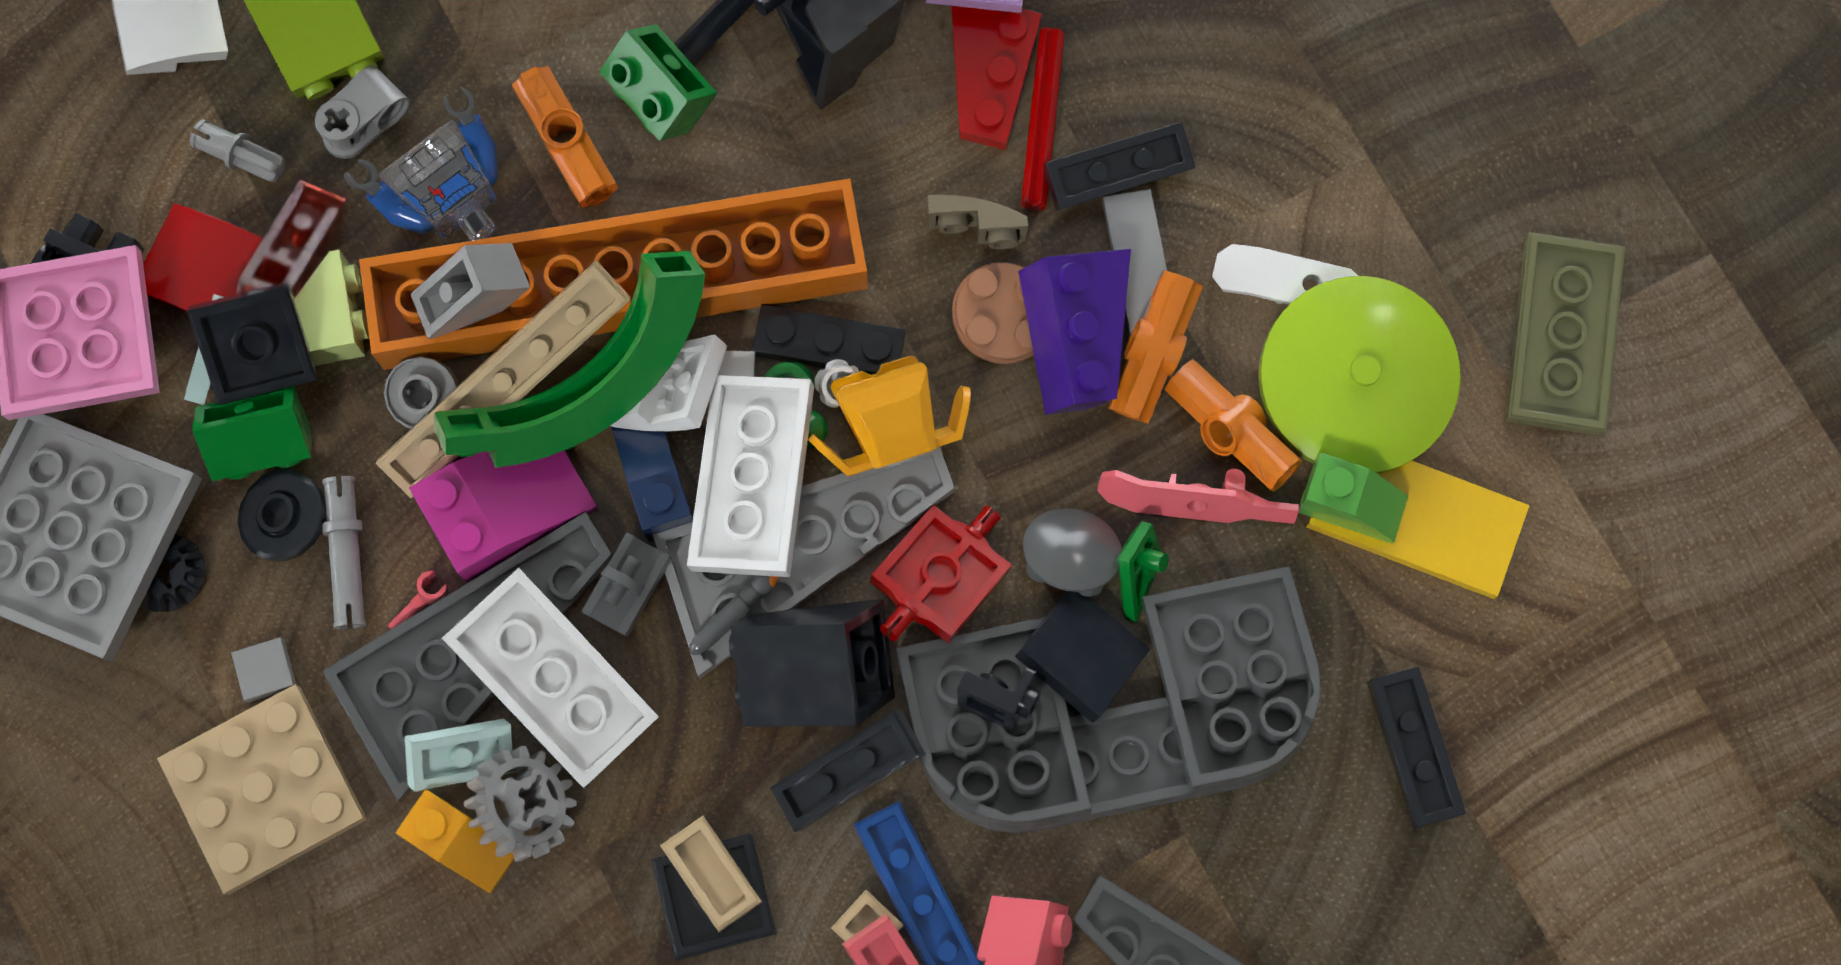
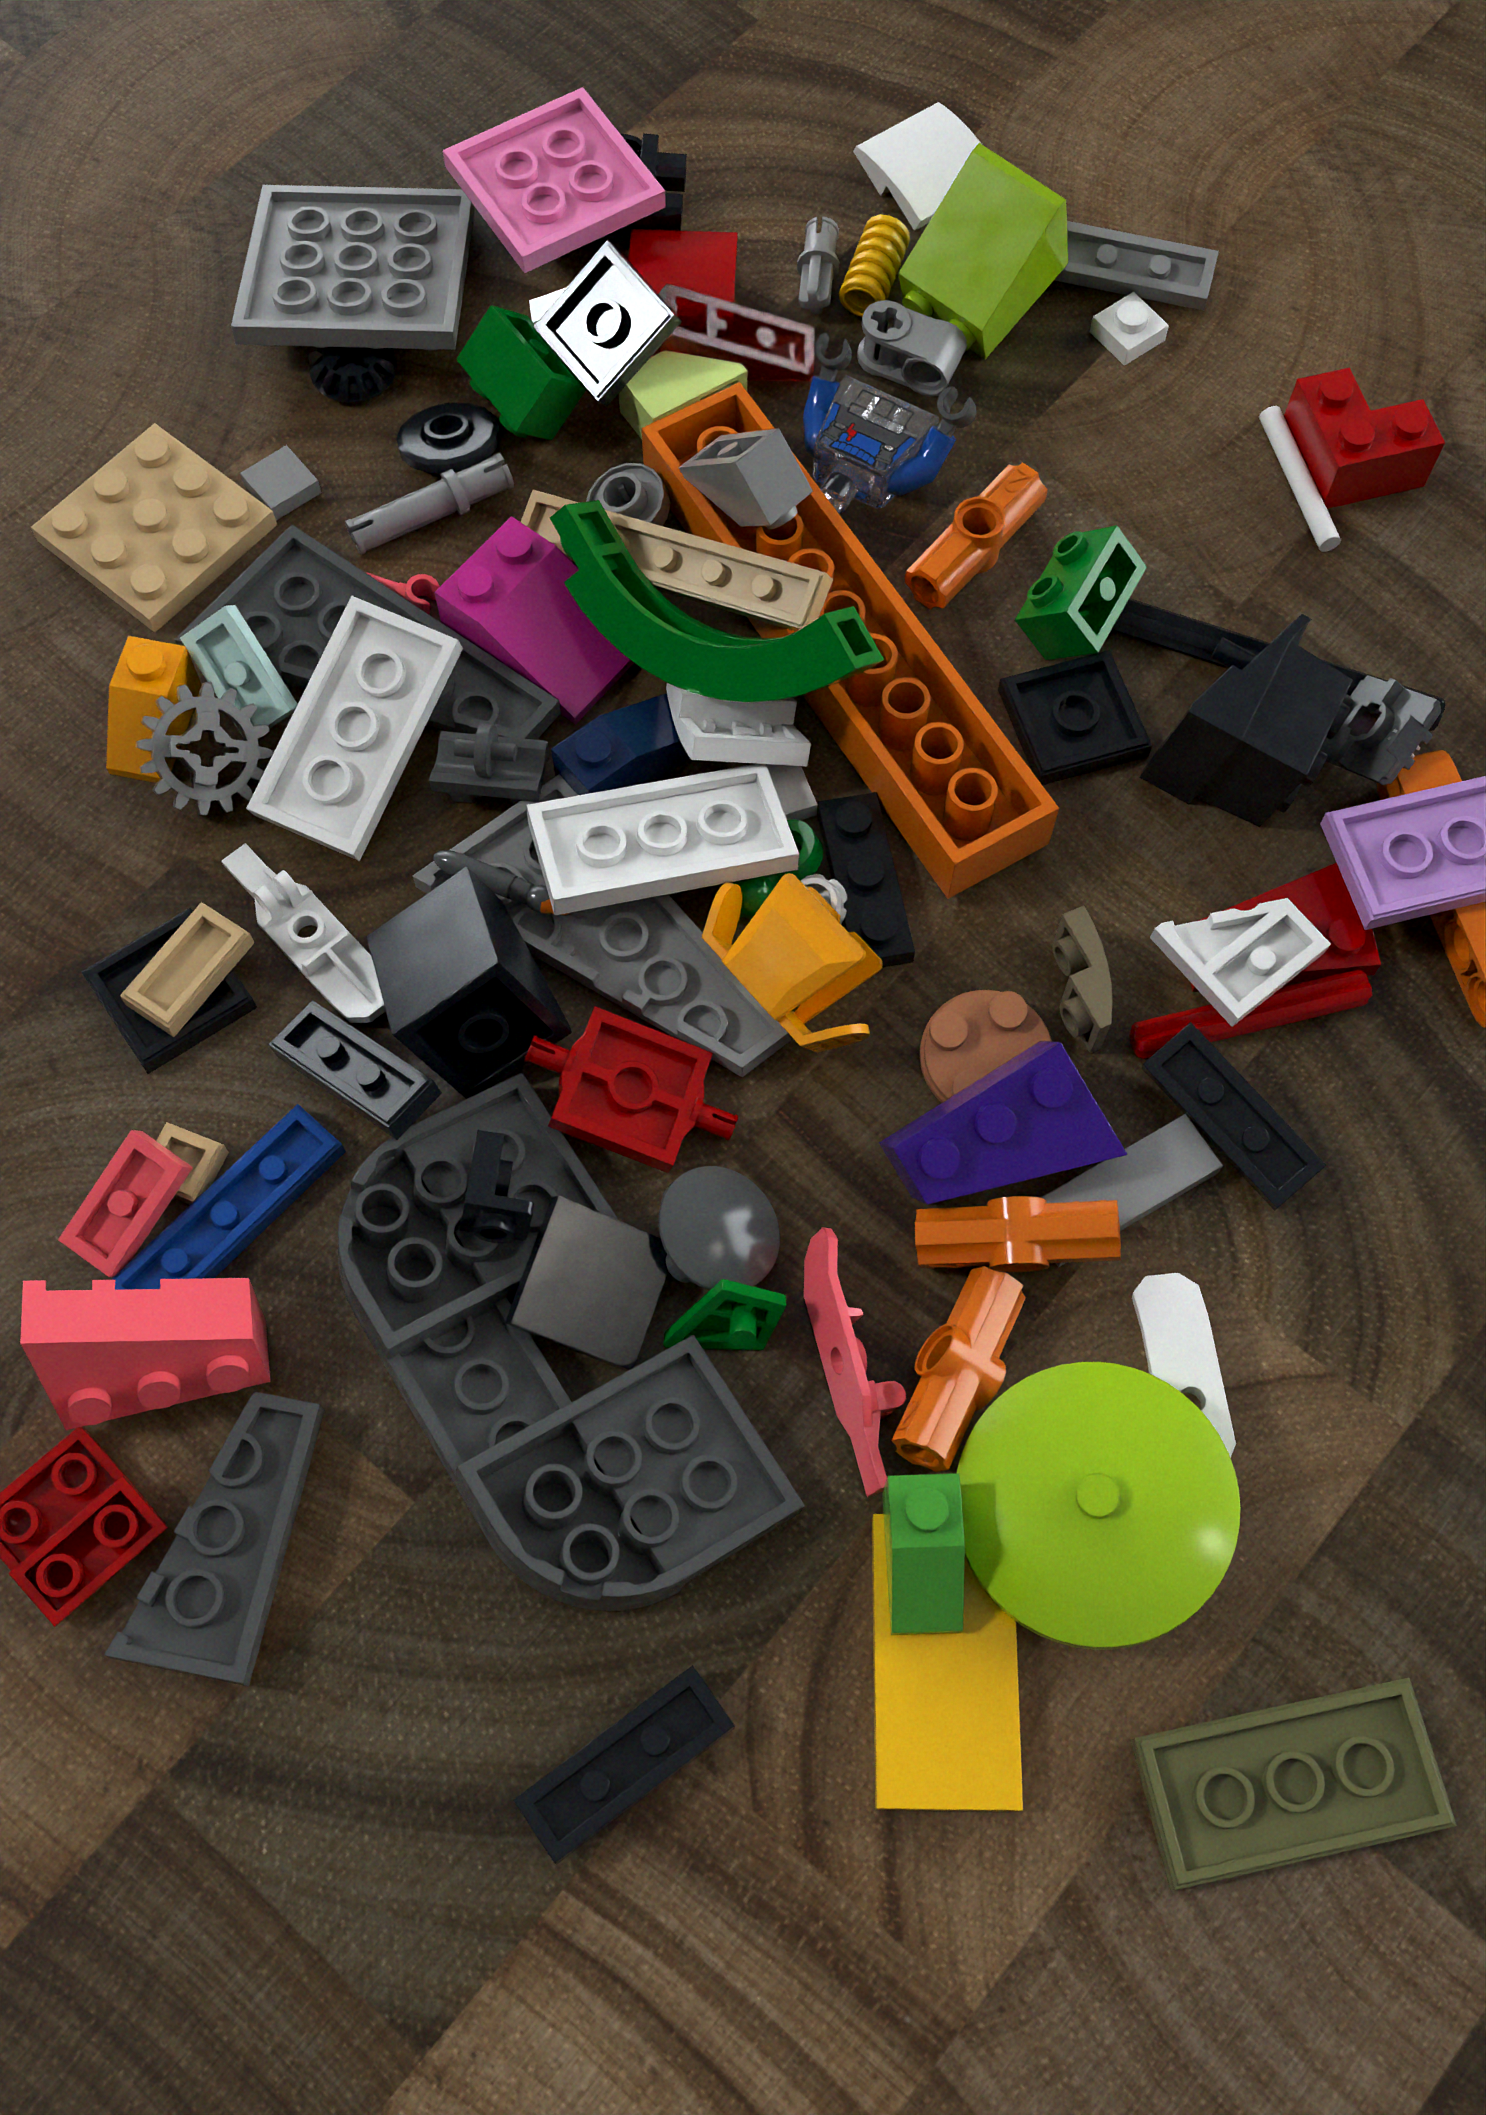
camera: 70 degrees right, 10 degrees down
none -> white piece [222,843,386,1023]
none -> yellow piece [839,215,910,317]
none -> black tile [998,650,1152,785]
none -> white wing [1150,898,1331,1027]

